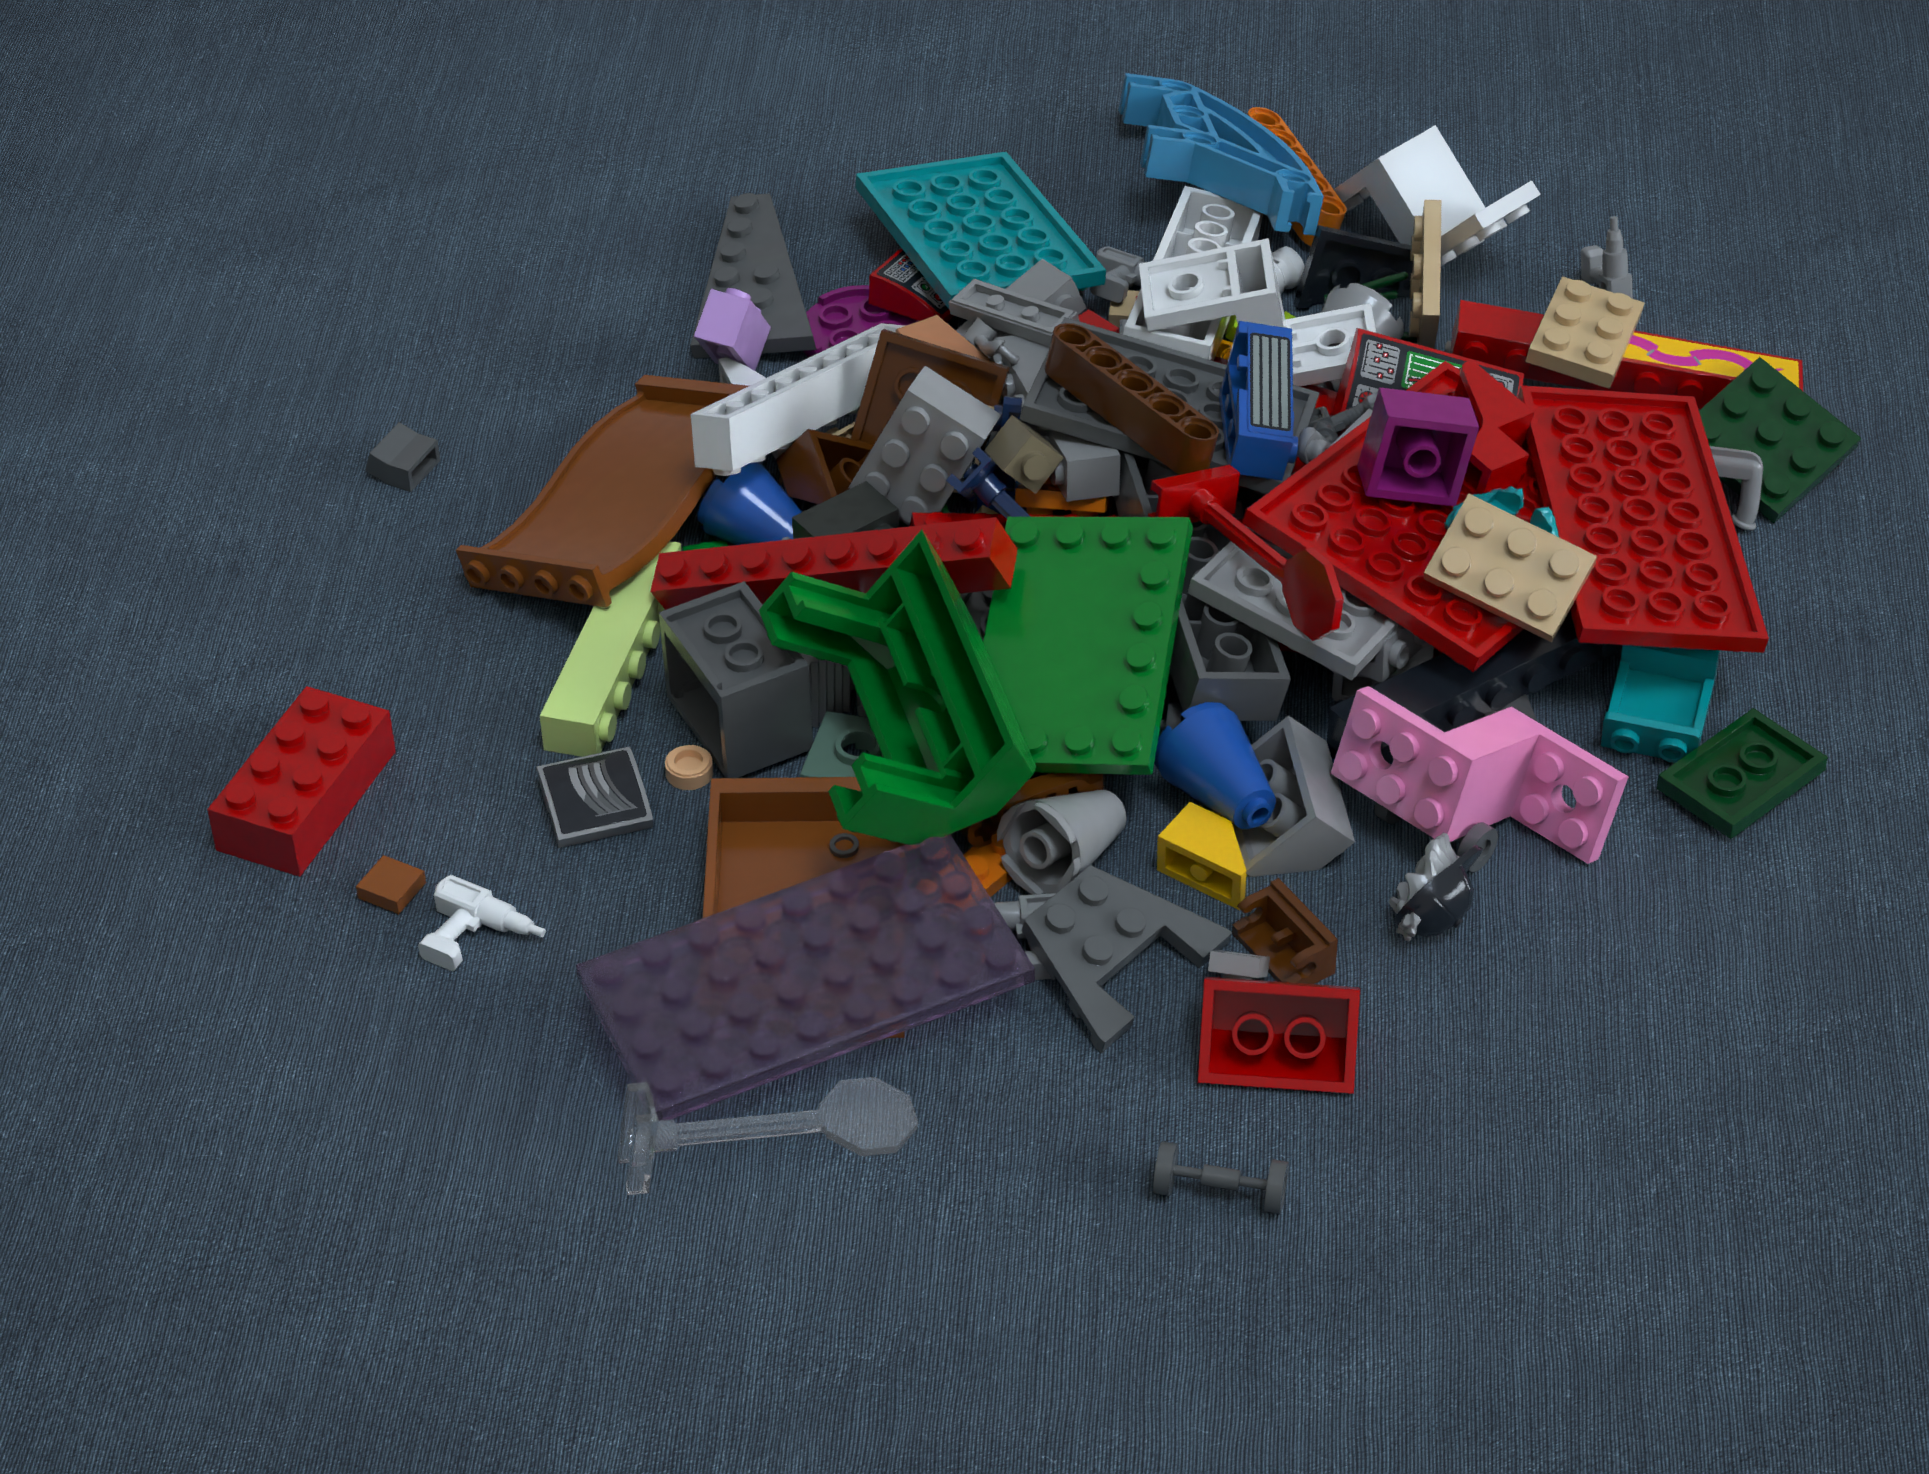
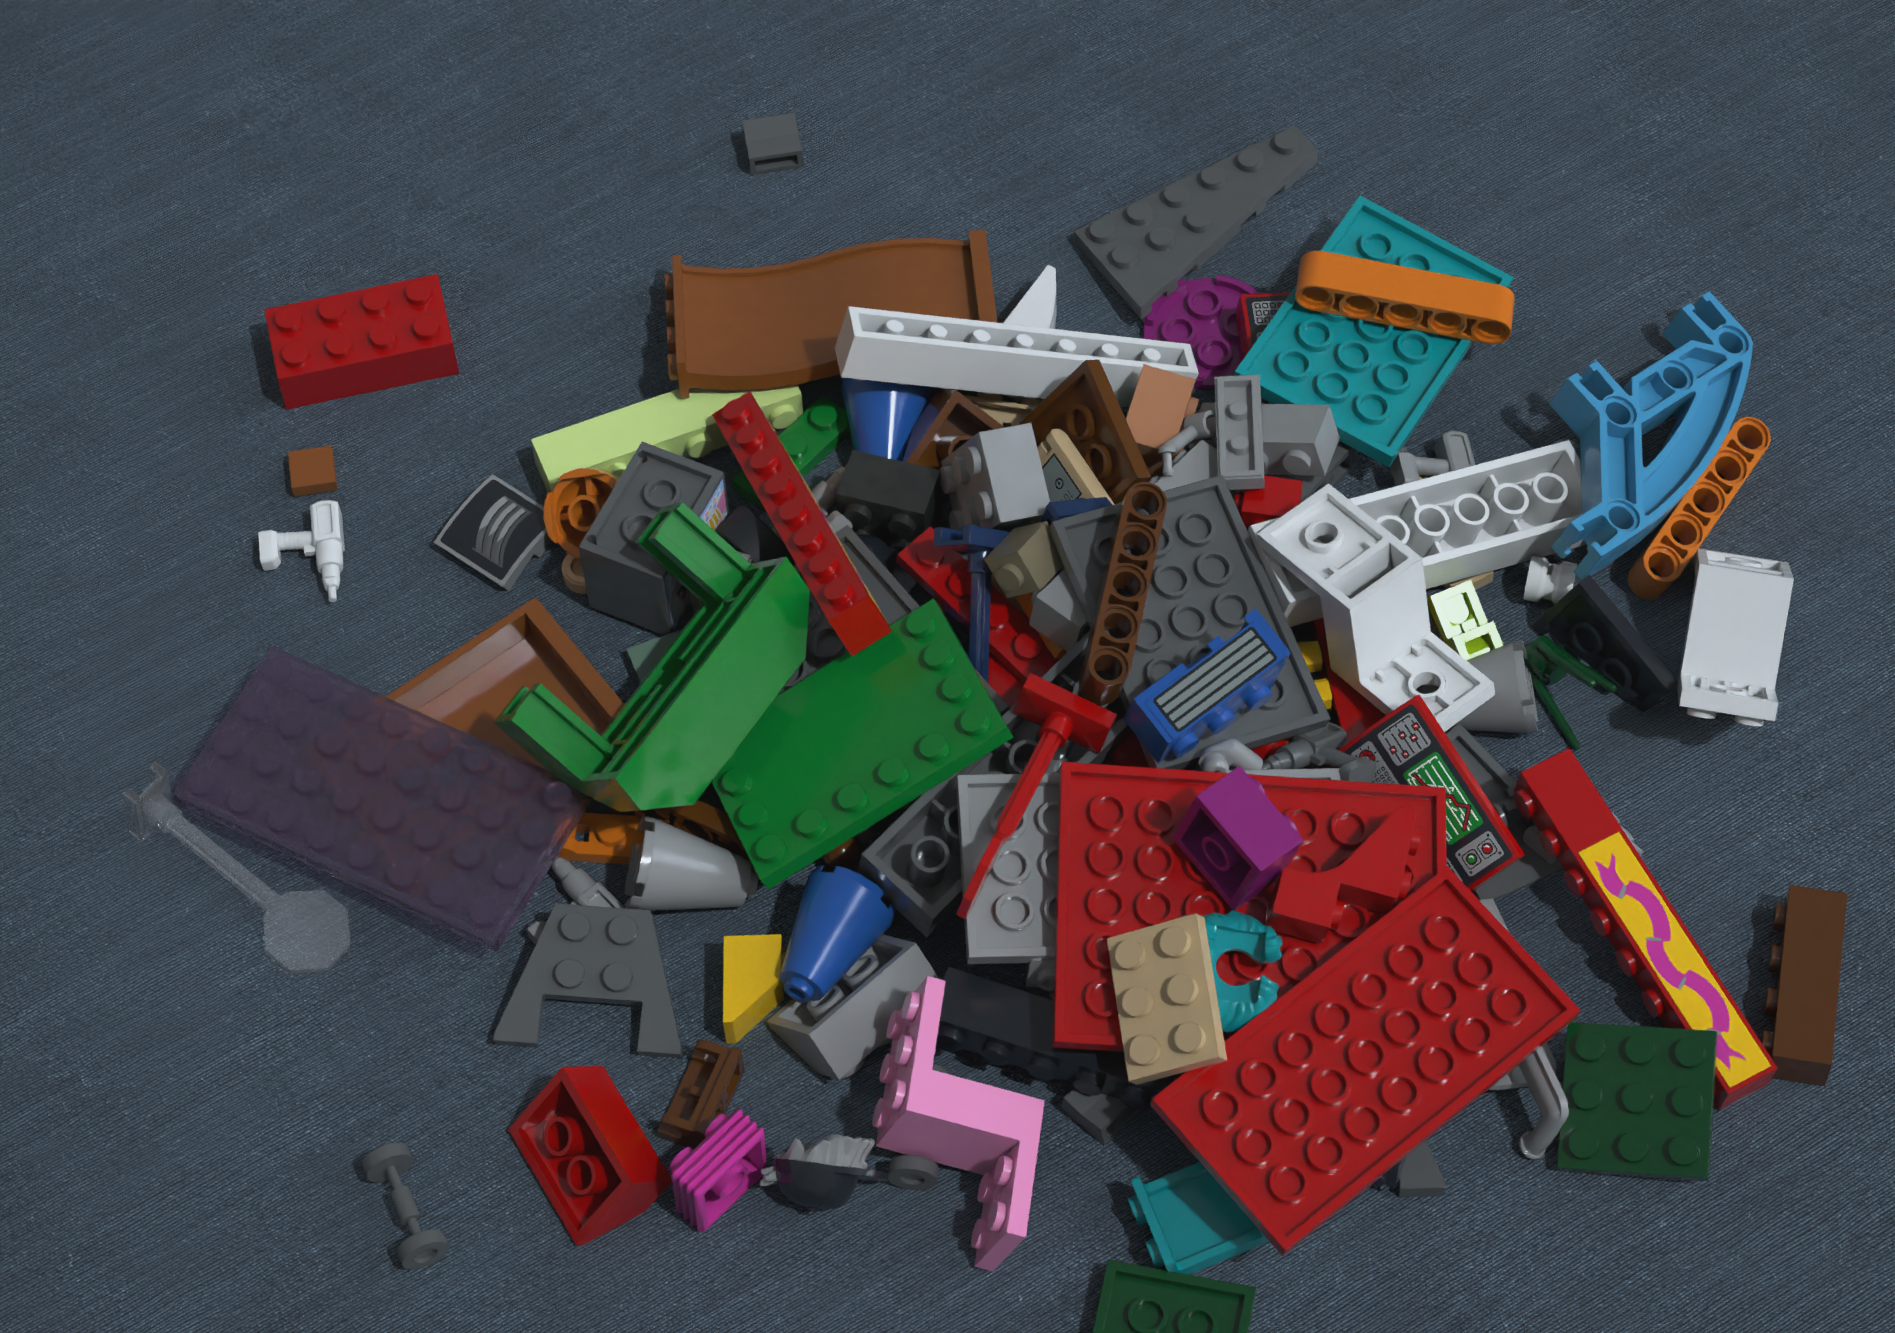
camera: 55 degrees right, 15 degrees up
lavender brick [694,288,771,371] -> none
light grey plate [1208,950,1270,980] -> none
tan plate [1409,200,1442,349] -> none
tan plate [1526,276,1645,389] -> none
light grey piece [1580,216,1633,299] -> none
none -> orange cylinder [543,468,620,558]
none -> dark pink brick [669,1109,767,1232]
none -> orange beam [1295,251,1515,344]
none -> reddish brown brick [1761,885,1848,1087]

